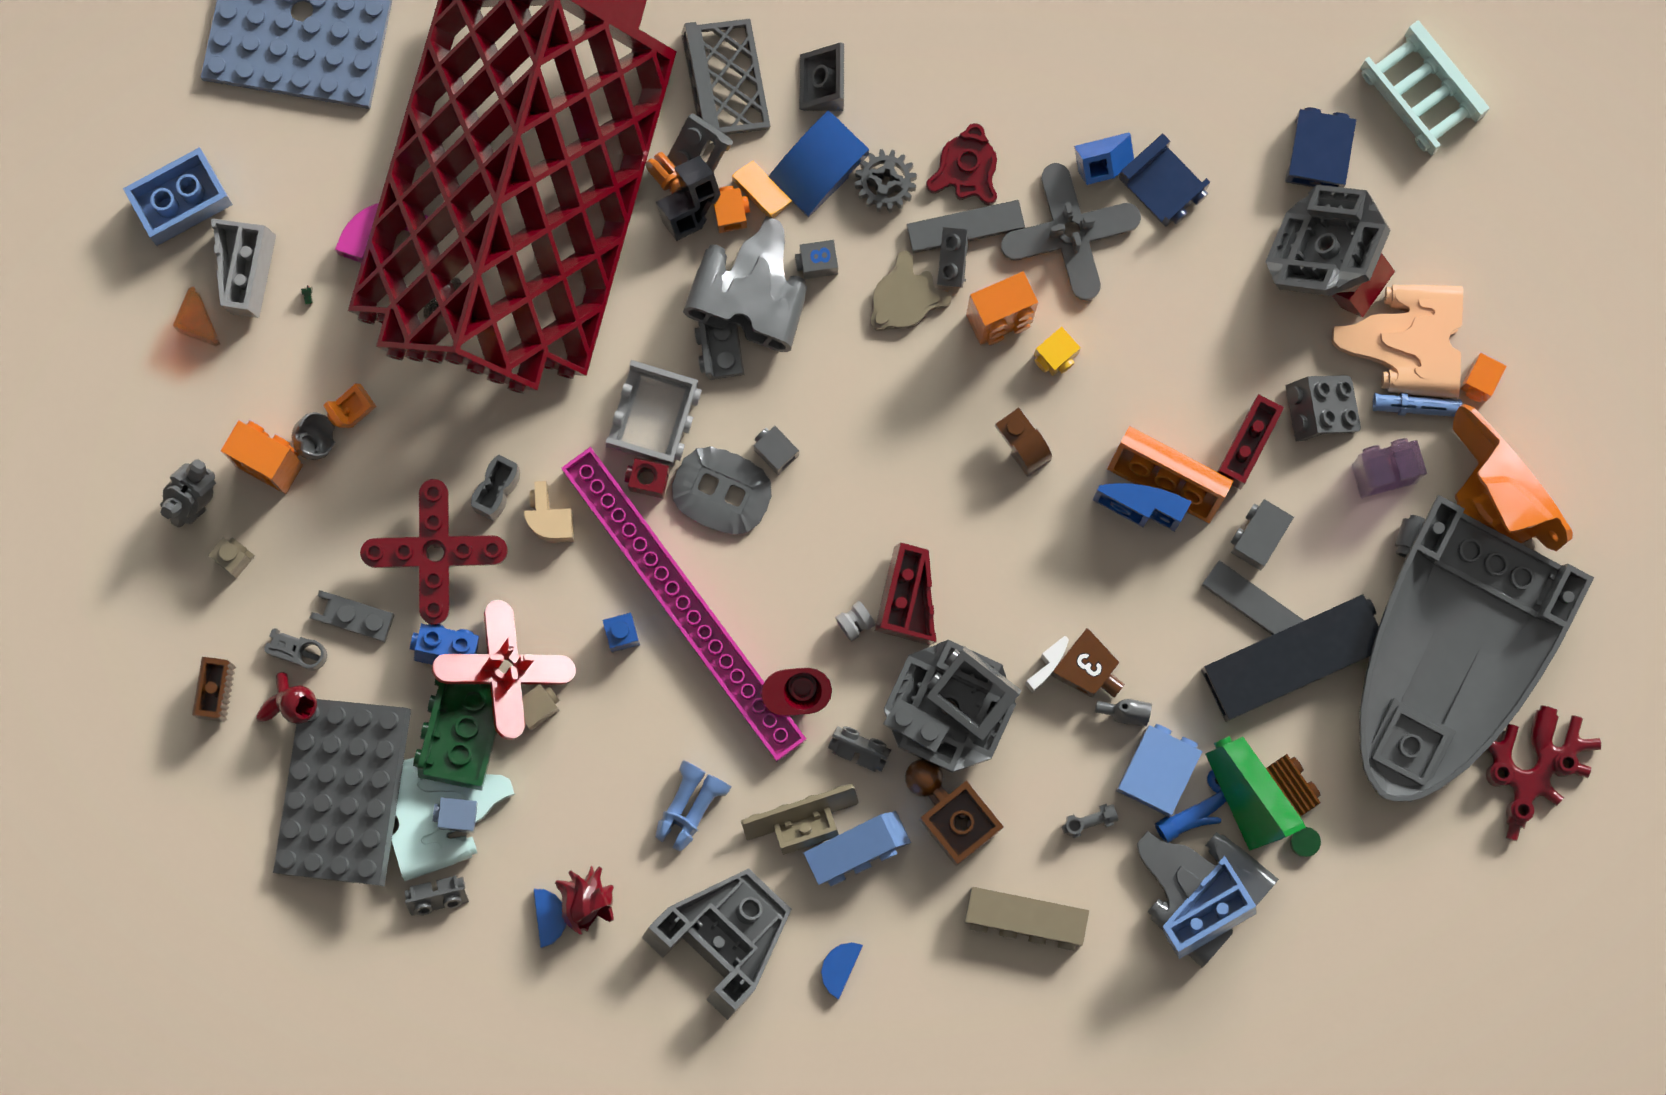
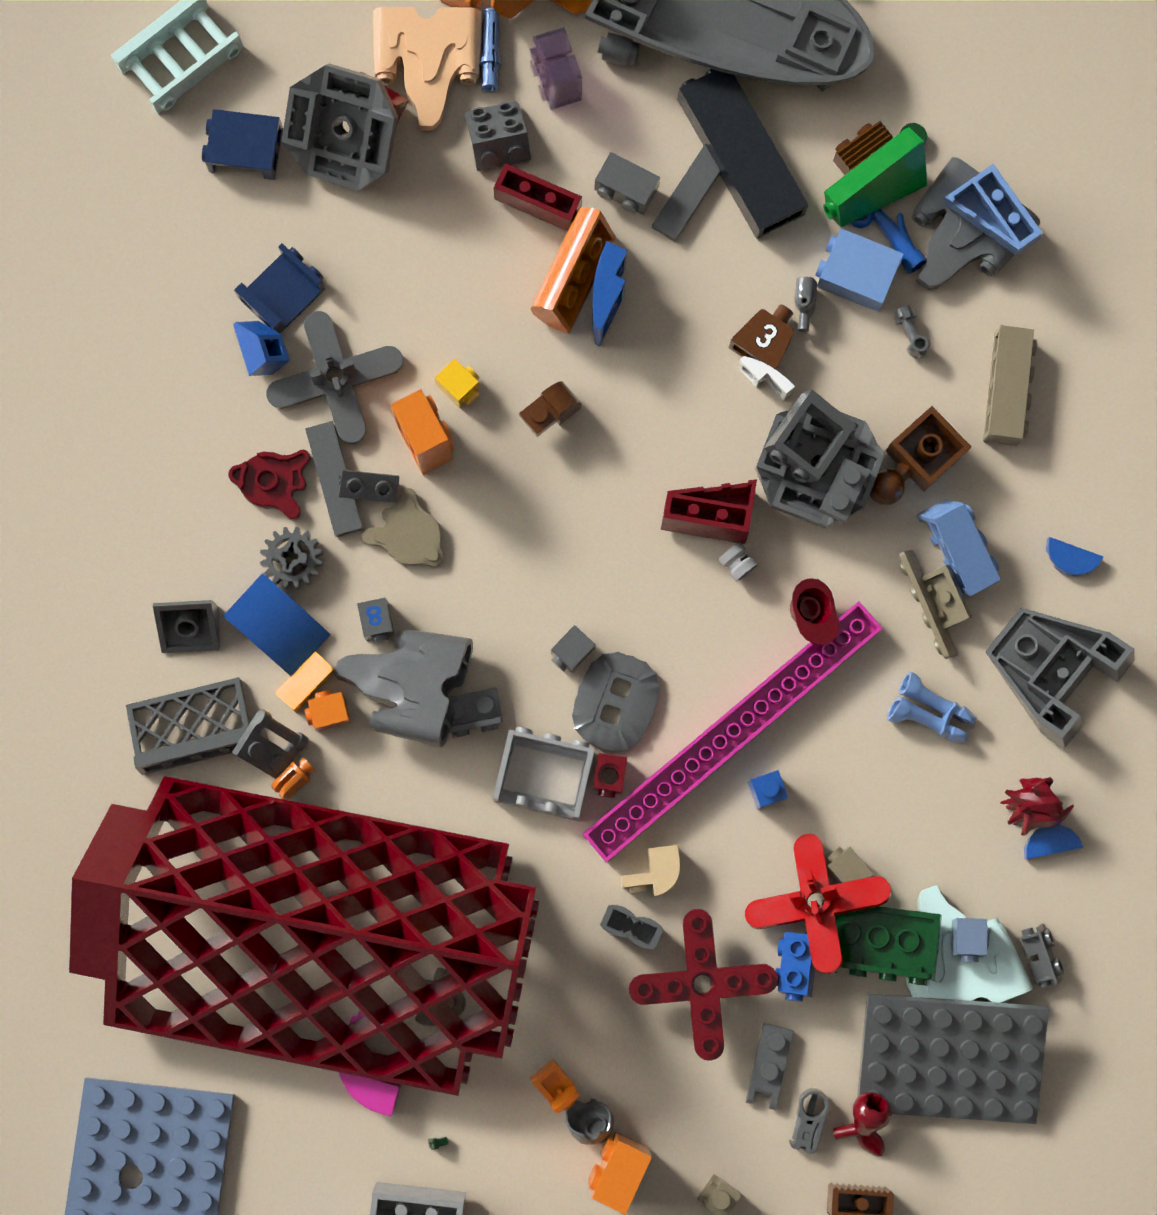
camera: 95 degrees left, 0 degrees up
black brick [656,155,721,241] -> none
dark grey hinge [828,726,892,772] -> none

